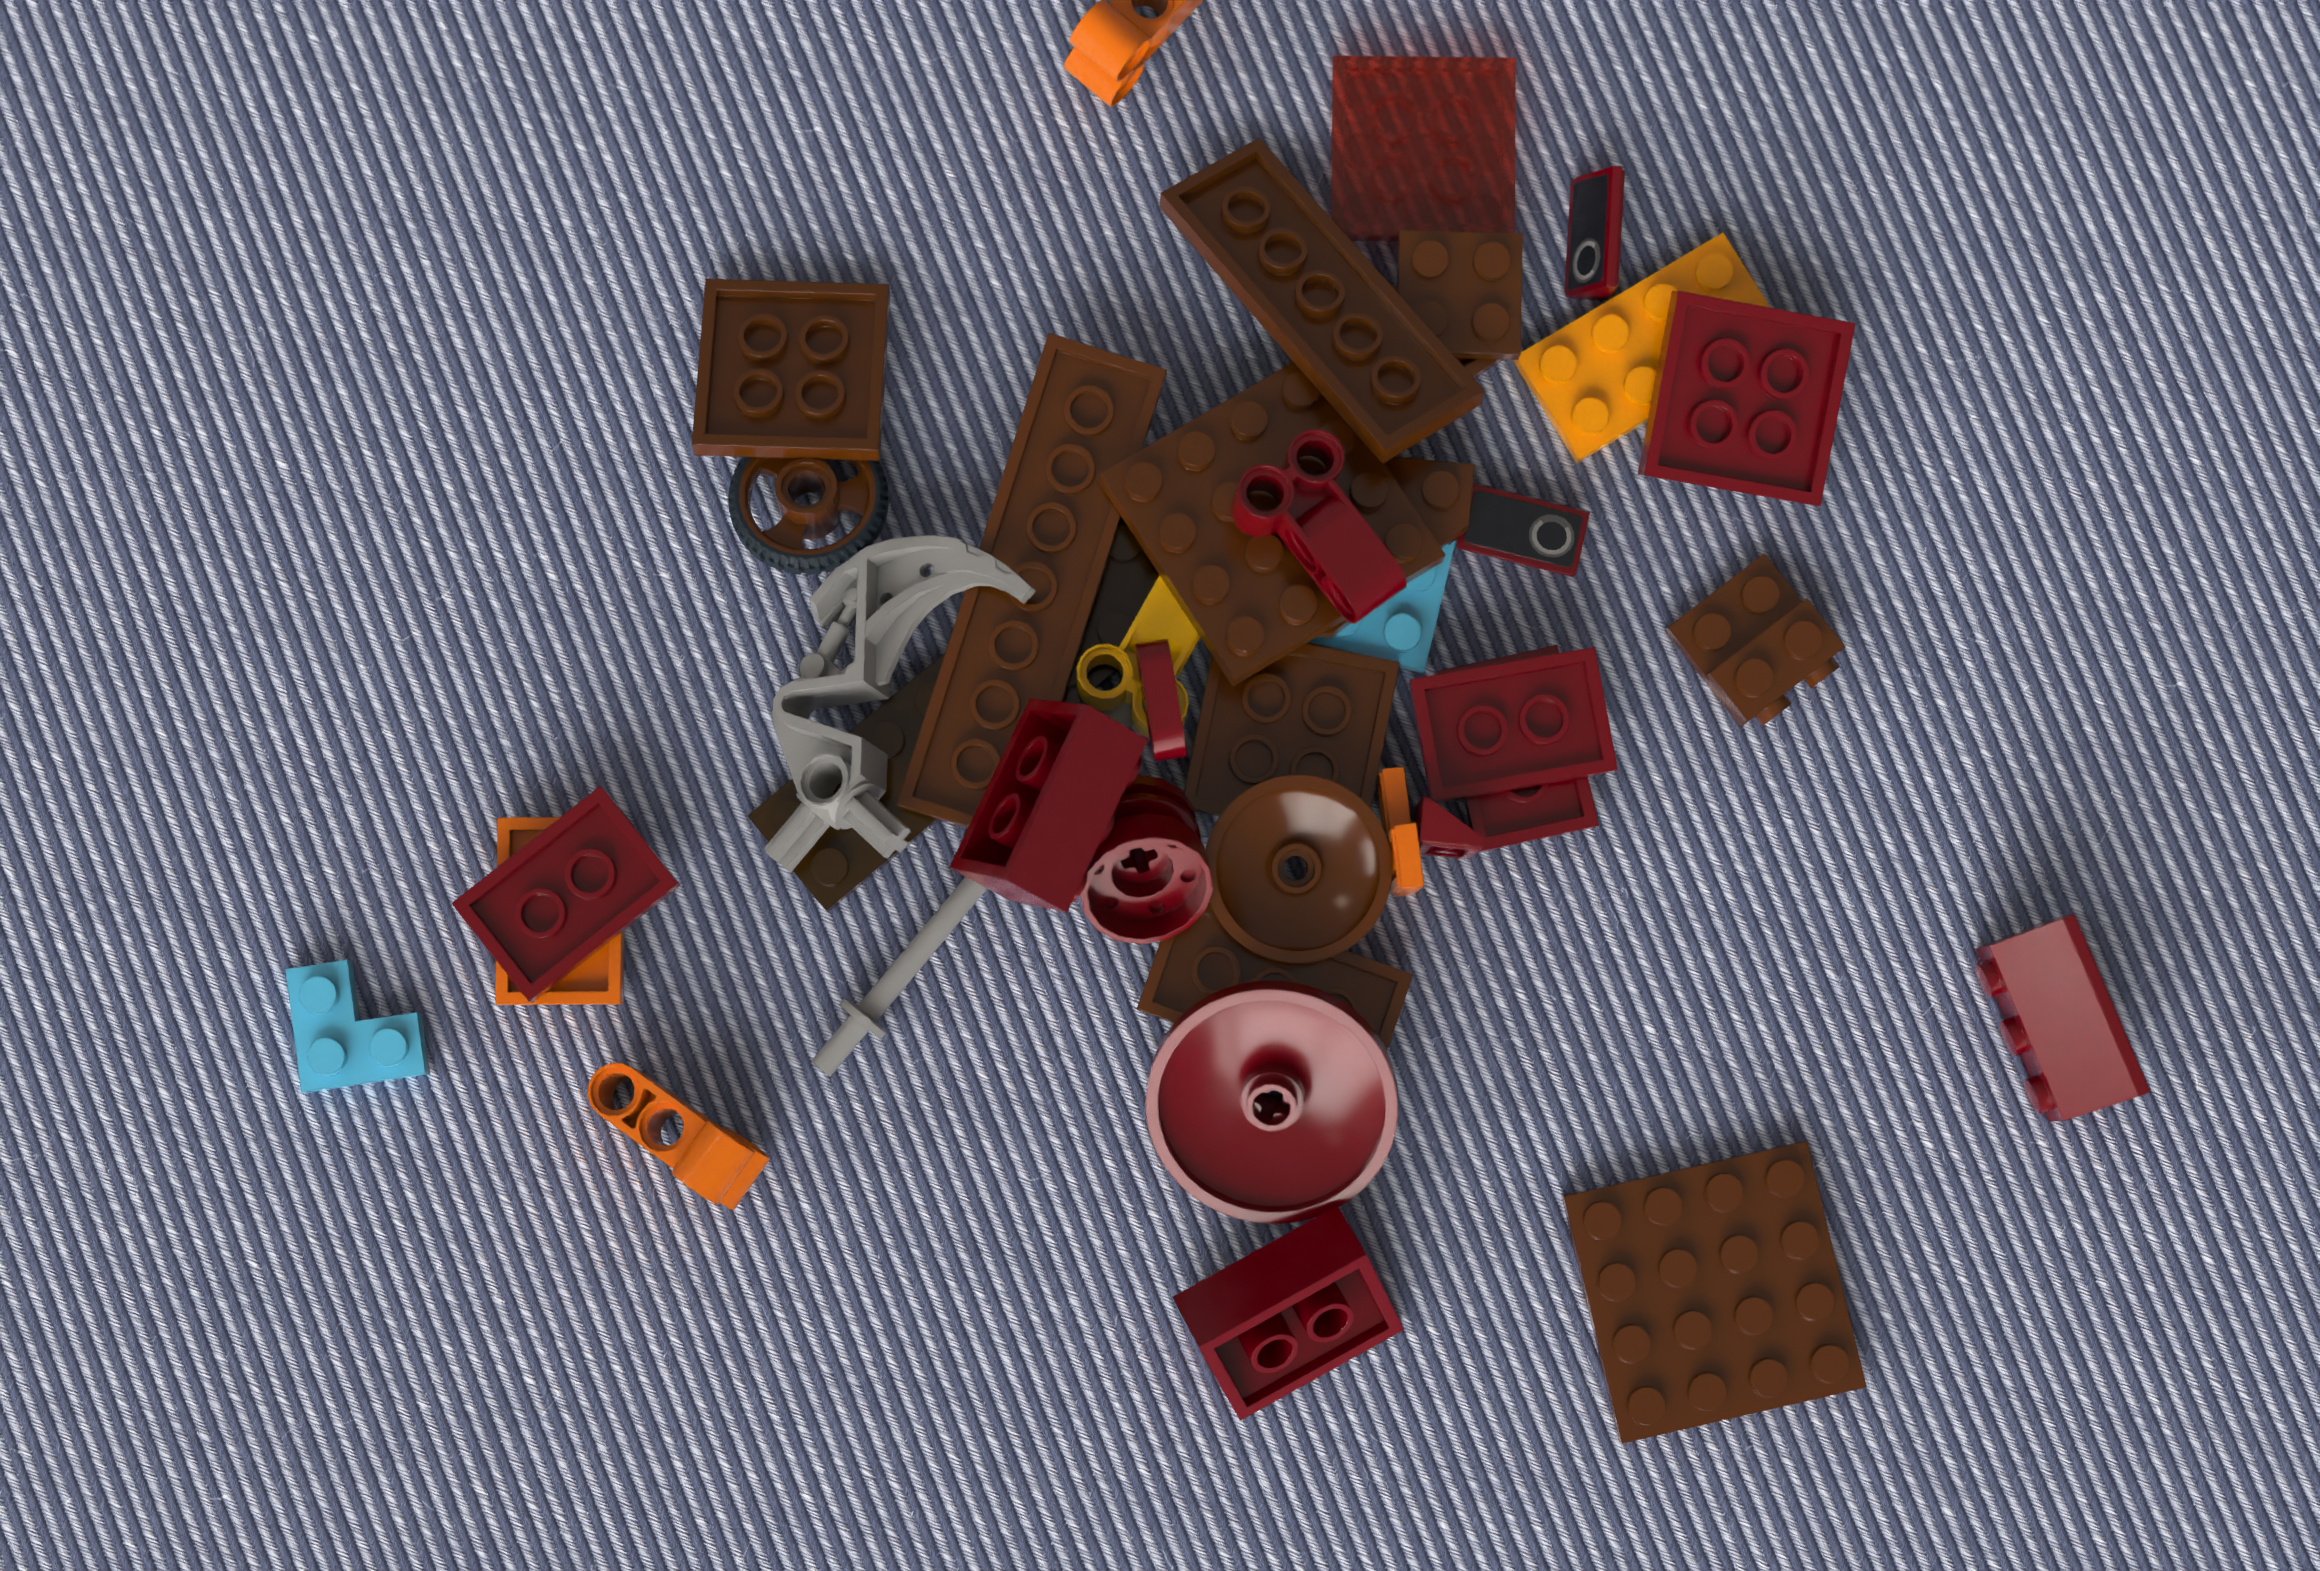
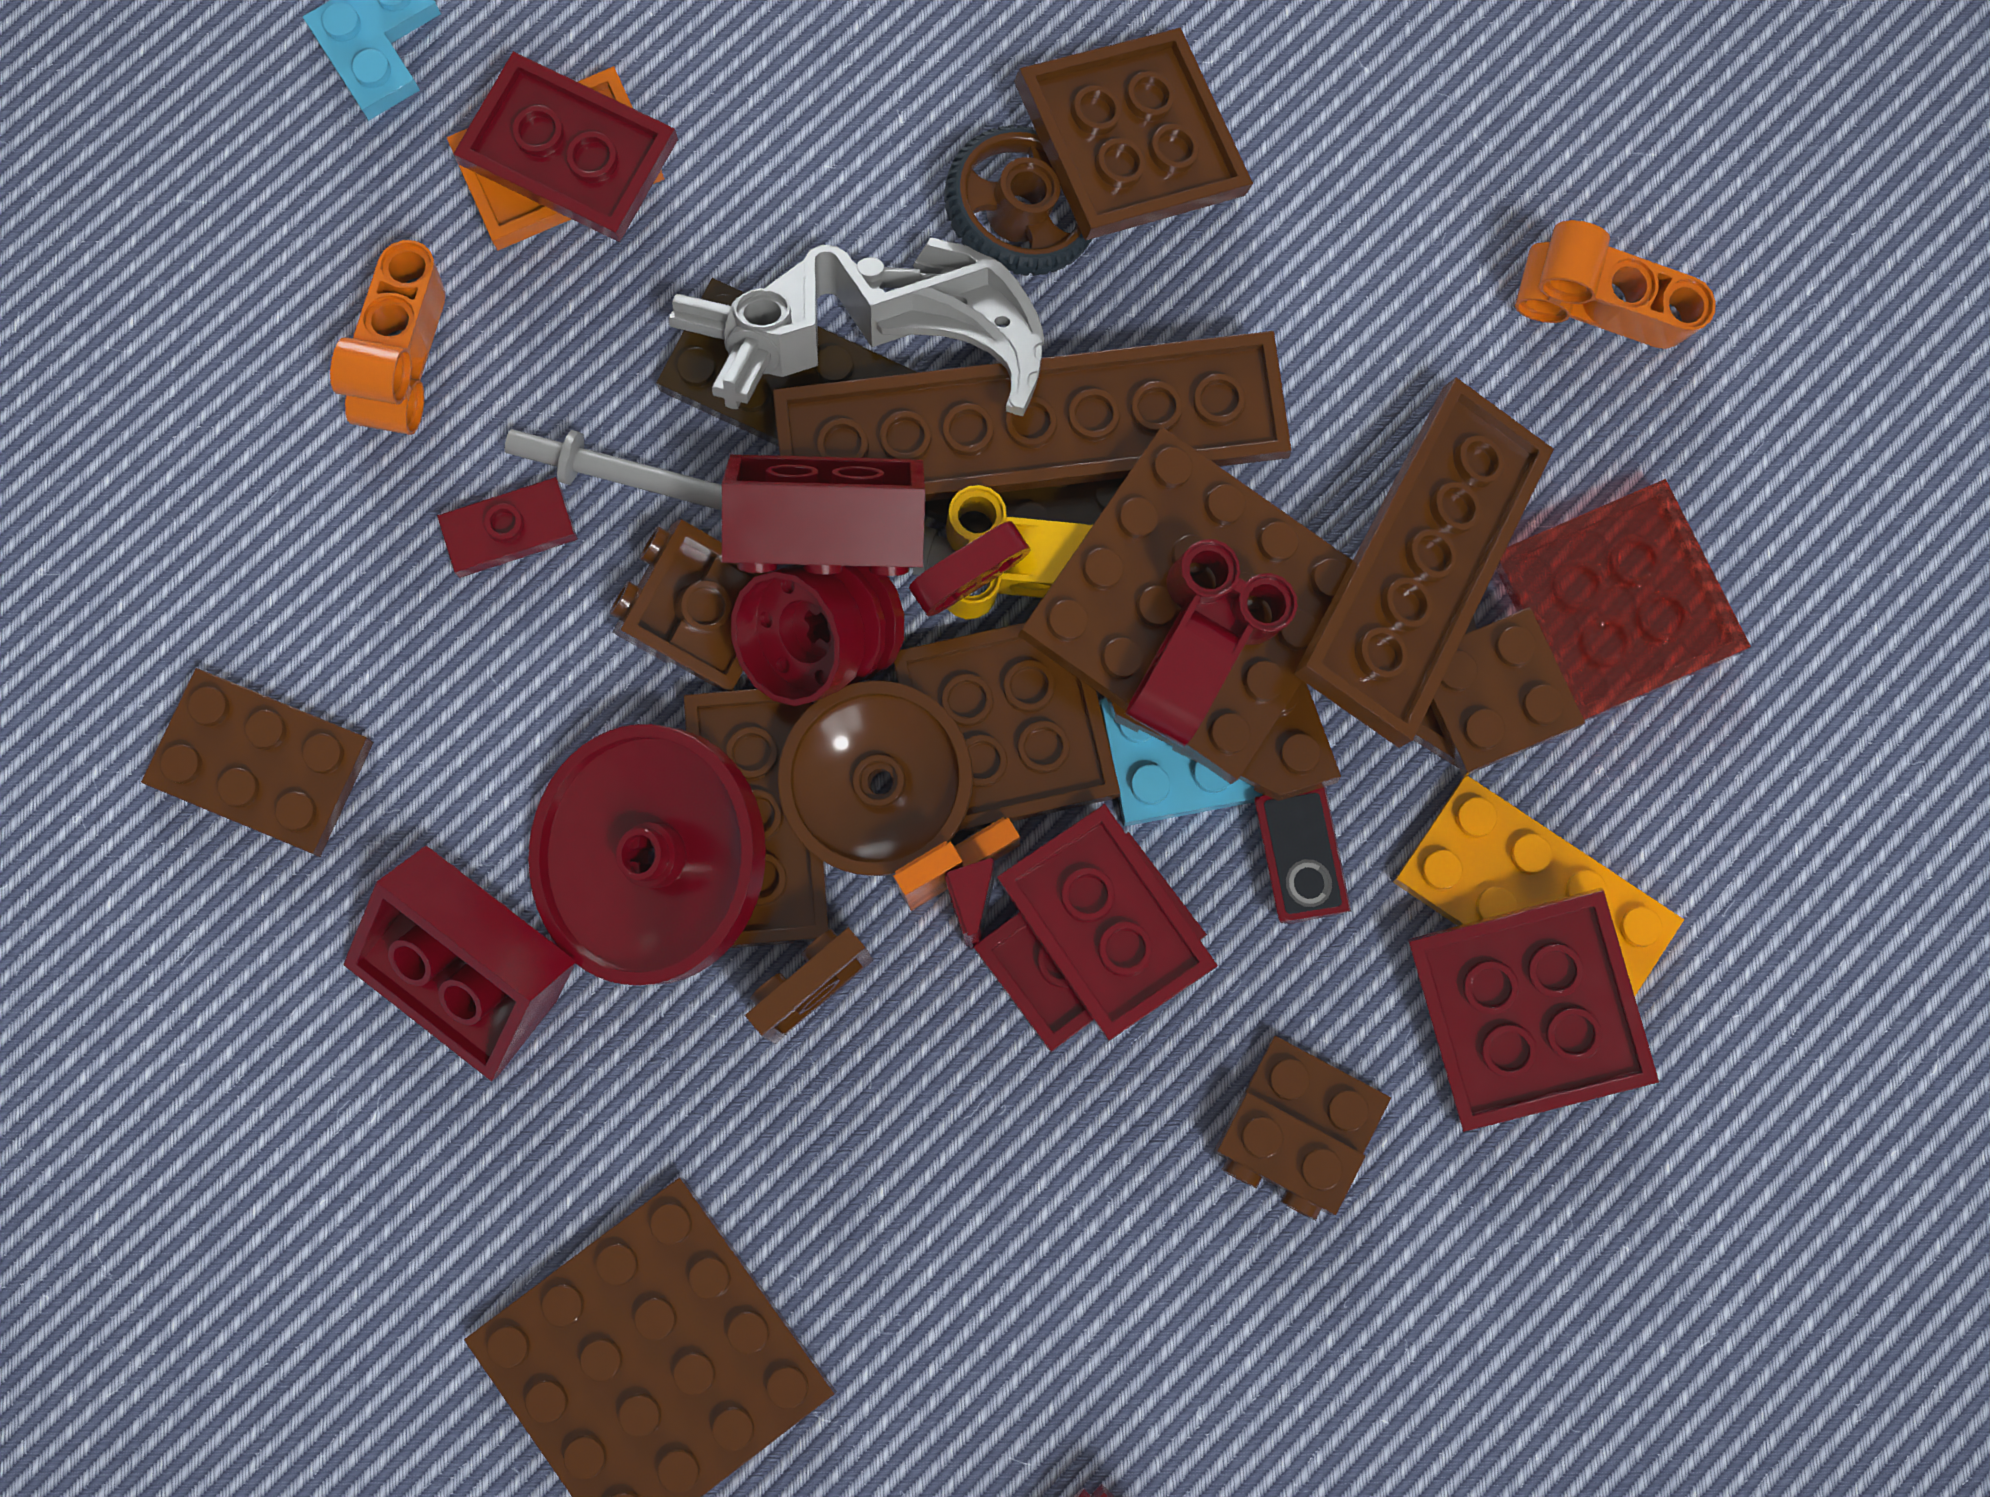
camera: 70 degrees right, 5 degrees down
slope [1564,166,1625,301] -> none
none -> reddish brown plate [141,668,374,857]
none -> dark red plate [437,477,578,578]
none -> reddish brown plate [609,519,768,692]
none -> reddish brown plate [744,927,873,1044]

